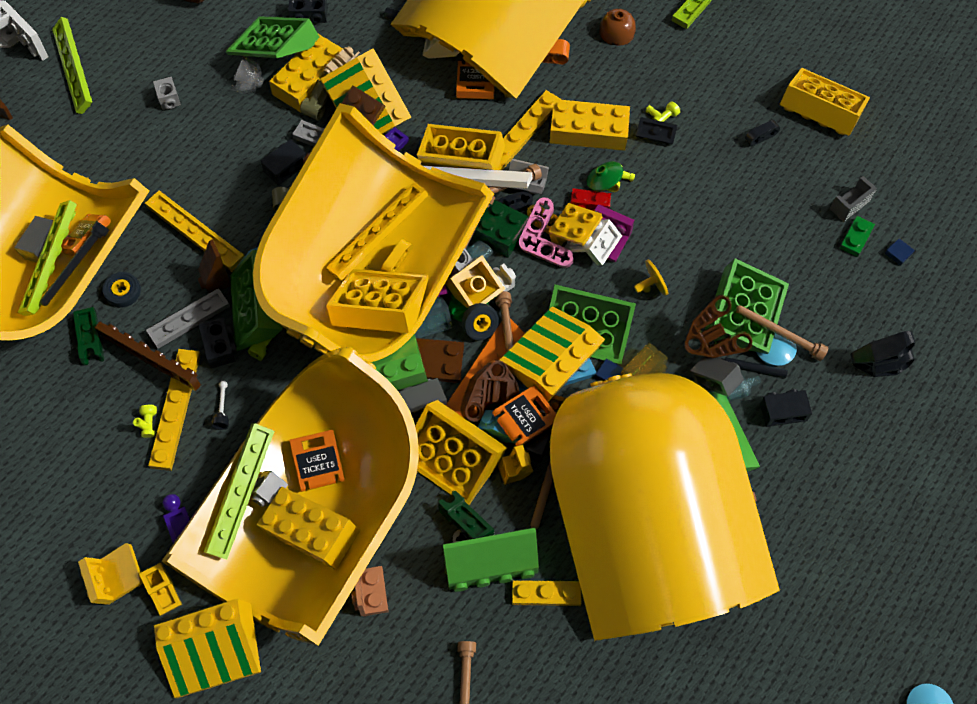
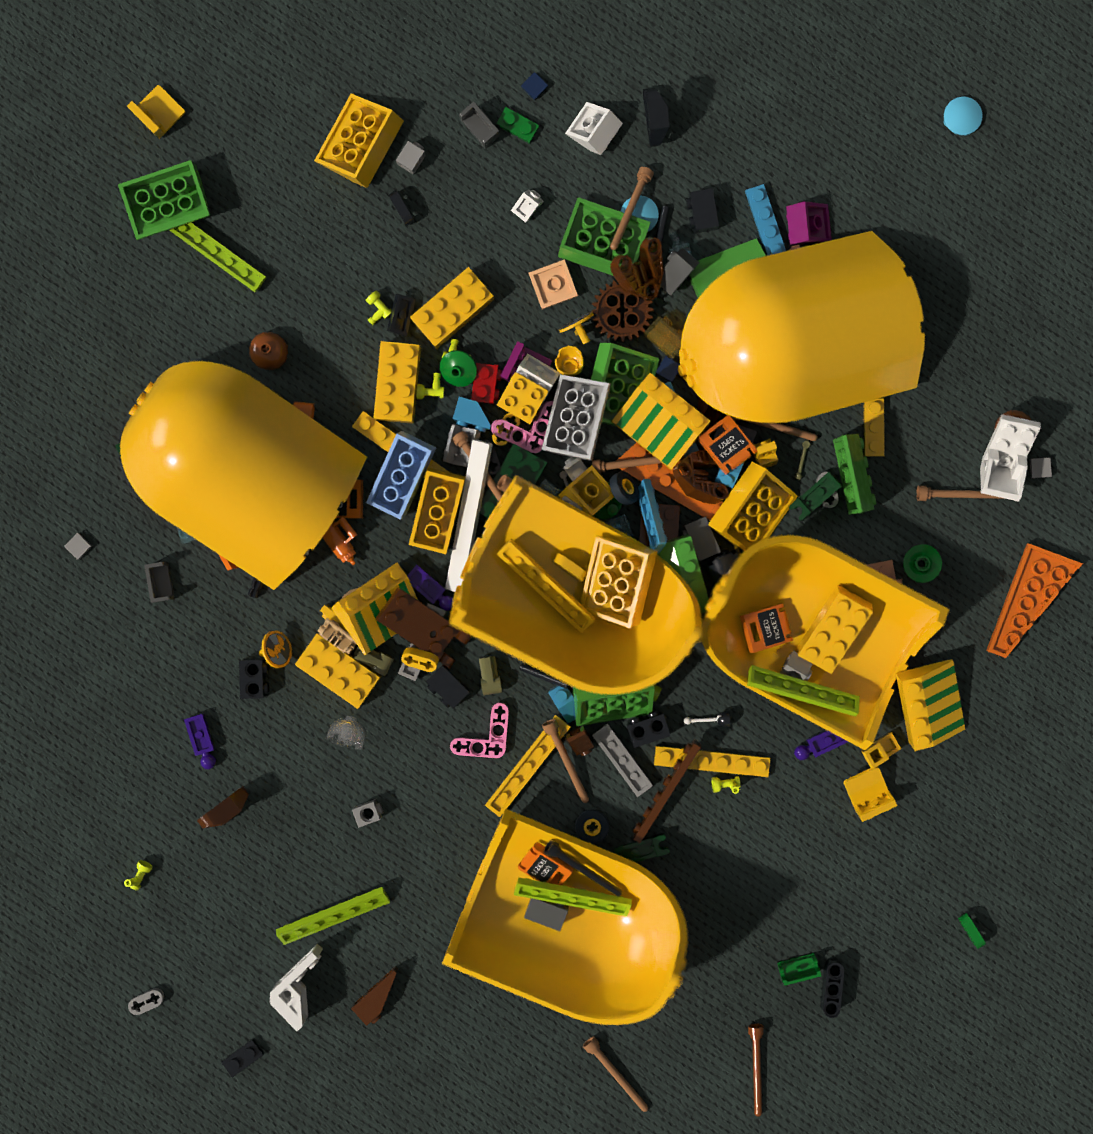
camera: 90 degrees left, 25 degrees up
bright green slope [225,17,319,58] -> none
none -> shield [259,630,292,668]
none -> orange piece [322,517,357,565]
none -> light blue brick [366,431,436,520]
none -> light grey brick [396,141,426,175]
none -> yellow beam [401,647,439,672]
none -> yellow brick [410,267,494,349]
none -> neon yellow piece [416,373,444,400]
none -> bright pink beam [450,702,509,758]
none -> dark azure slope [453,397,491,432]
none -> white bracket [511,190,543,222]
none -> light nougat plate [529,259,578,310]
none -> light grey slope [541,375,611,460]
none -> medium nougat piece [542,719,589,803]
none -> yellow hair [555,345,584,377]
none -> white slope [565,102,623,155]
none -> reddish brown gear [591,280,654,342]
none -> dark azure plate [638,479,667,554]
none -> dark azure plate [745,184,786,256]
none -> magenta slope [786,201,831,246]
none -> olive hinge [795,441,810,480]
none -> green dish [903,544,942,583]

